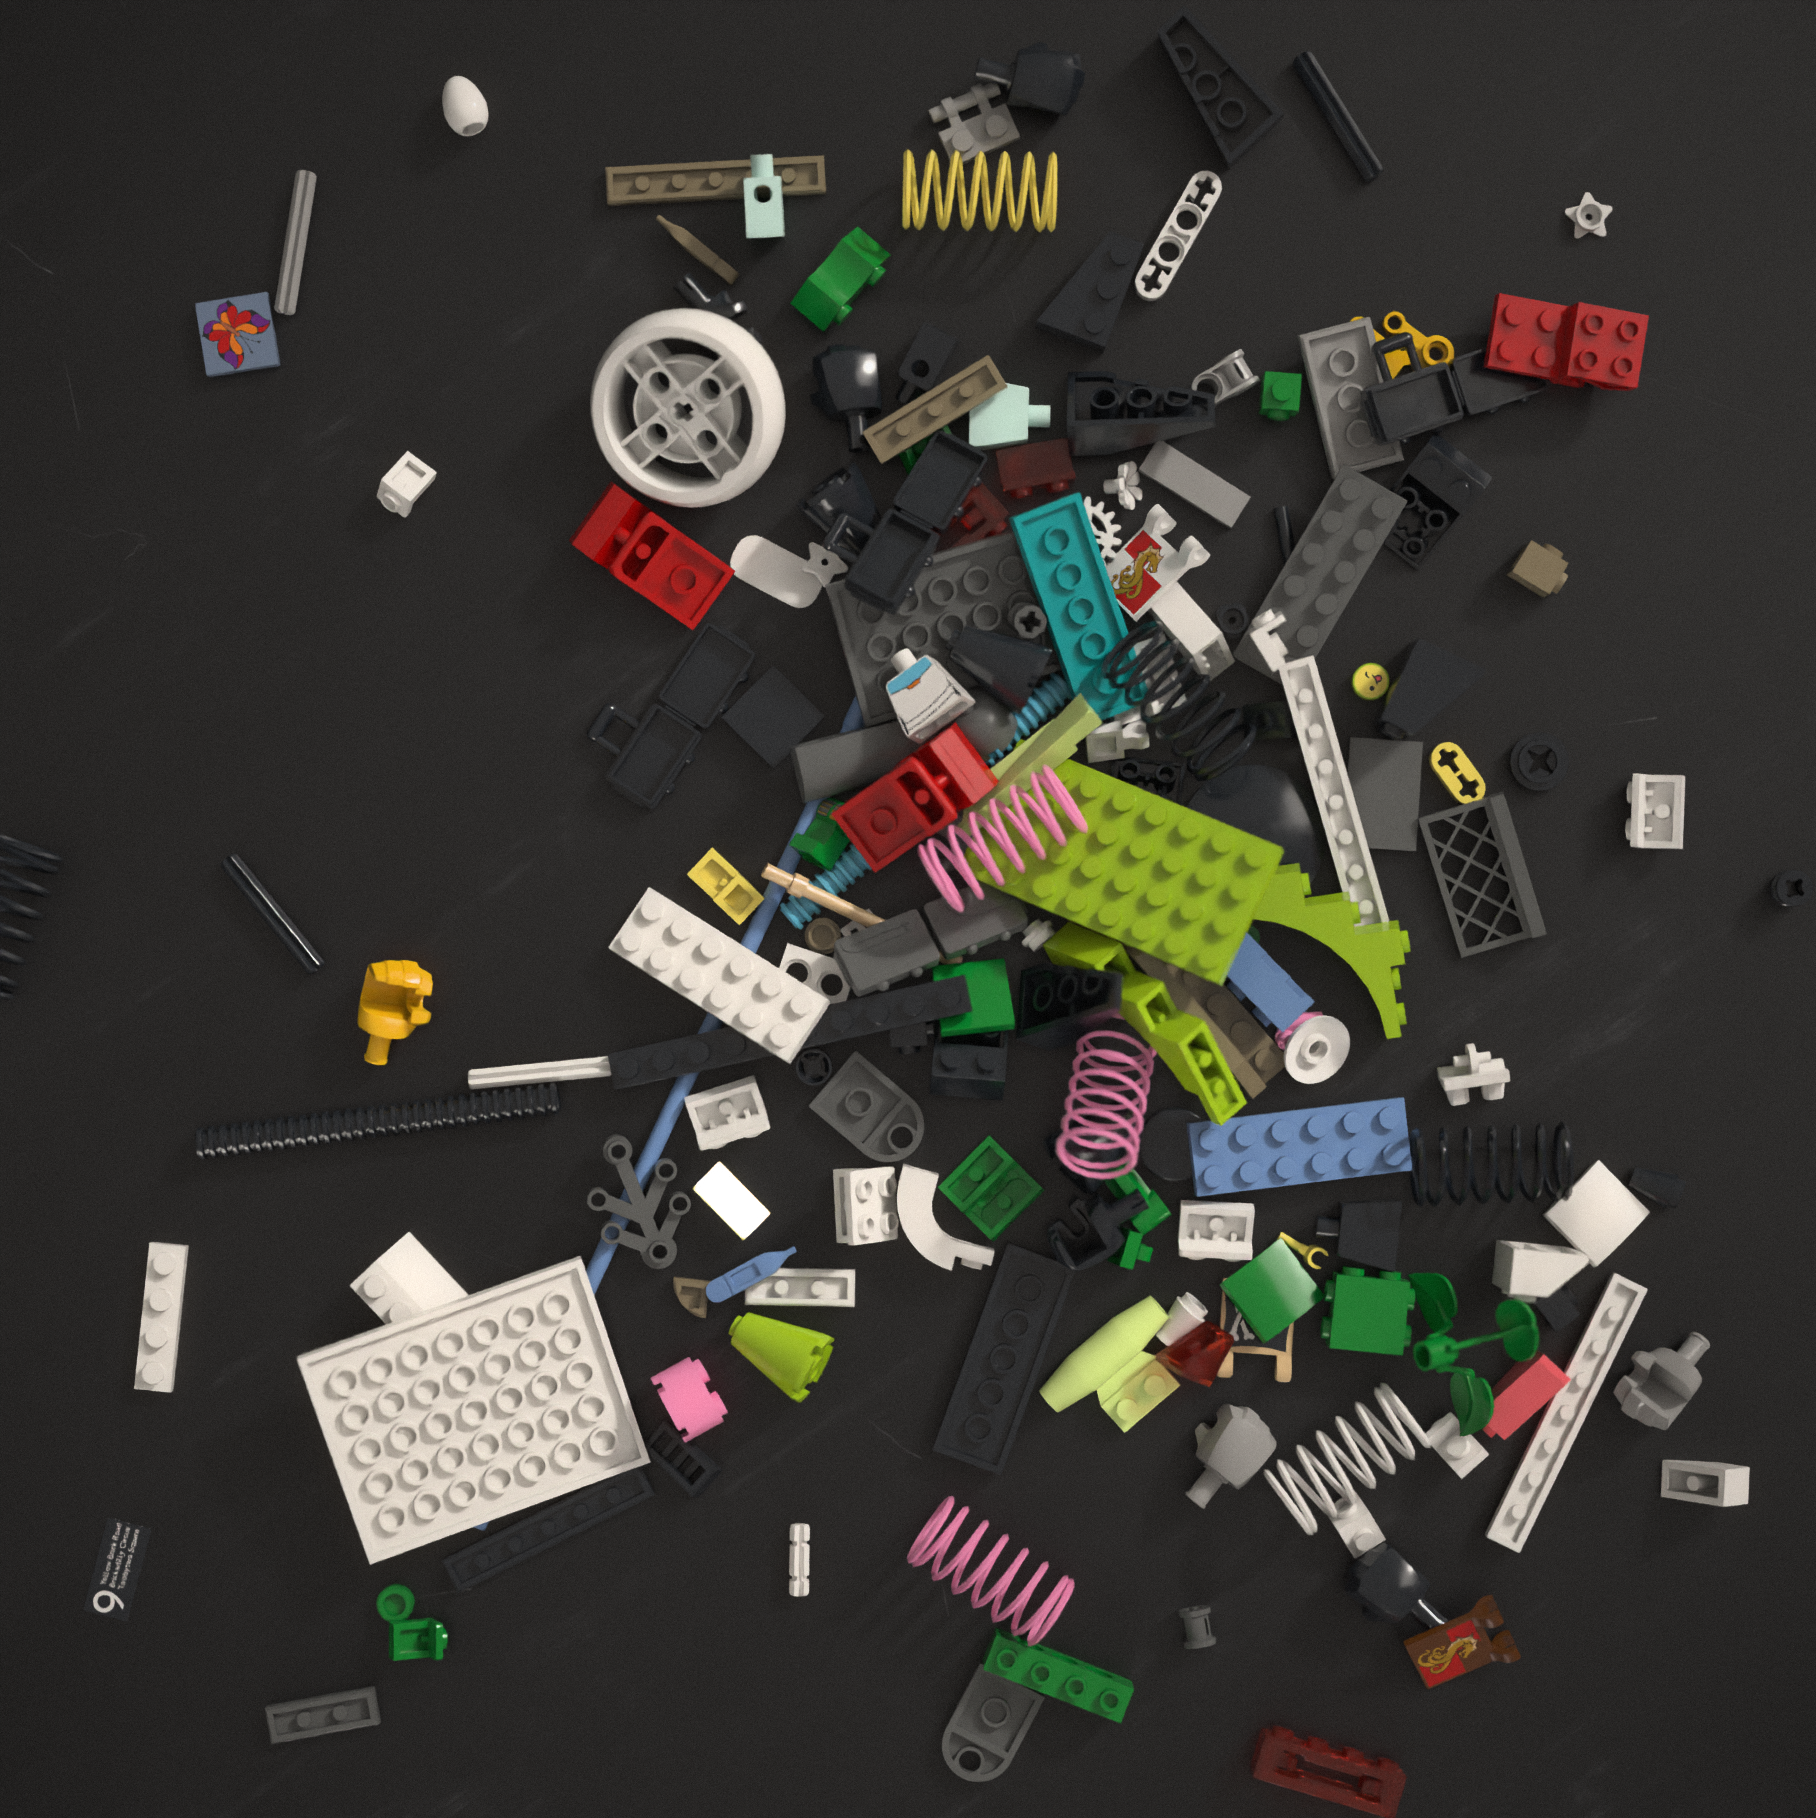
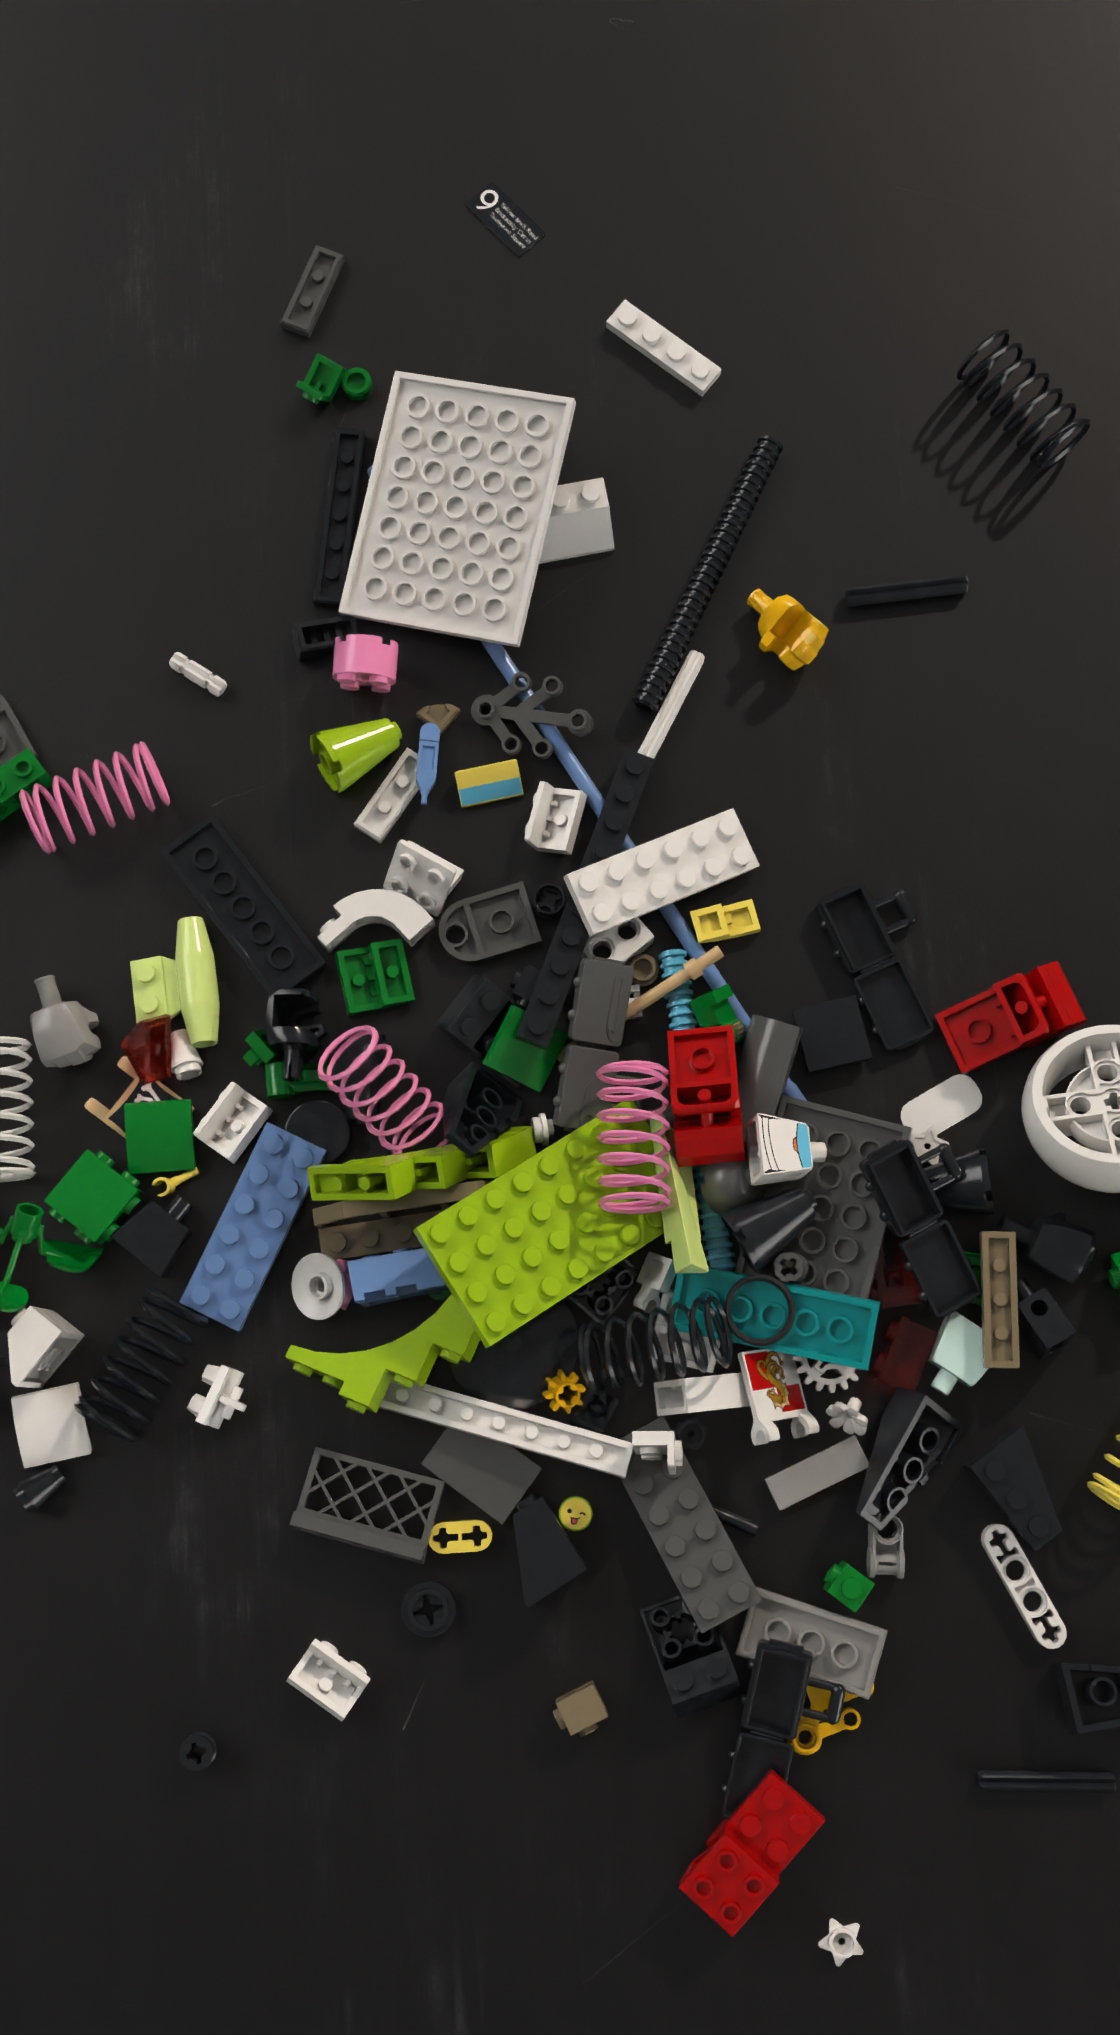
camera: 120 degrees right, 10 degrees down
none -> yellow gear [542,1369,586,1414]
none -> black tyre [724,1274,795,1346]

